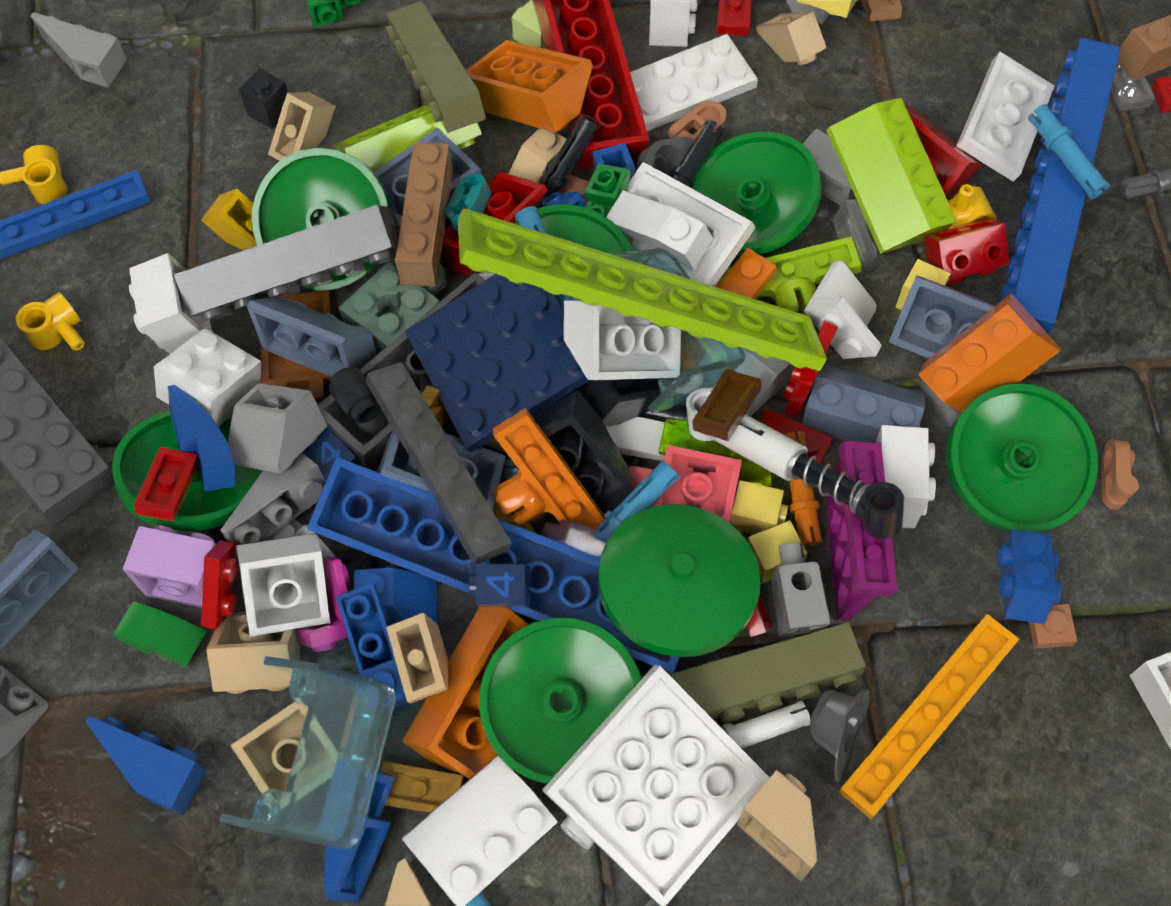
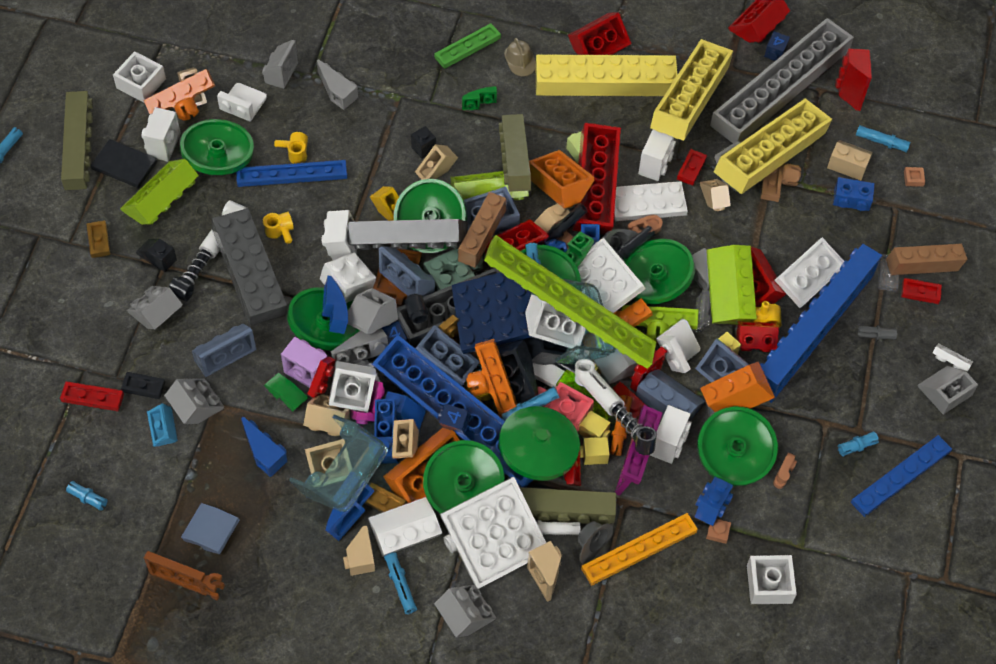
camera: 15 degrees right, 5 degrees down
red plate [134,447,198,522] -> none
flat silver plate [366,362,512,565] -> none
teal beam [445,173,491,231] -> none
plate [541,519,605,558] -> none
white slope [606,191,713,269] -> none
reddish brown tile [692,369,761,441] -> none
light grey torso [771,542,830,637] -> none
dark azure pin [1028,104,1110,200] -> none

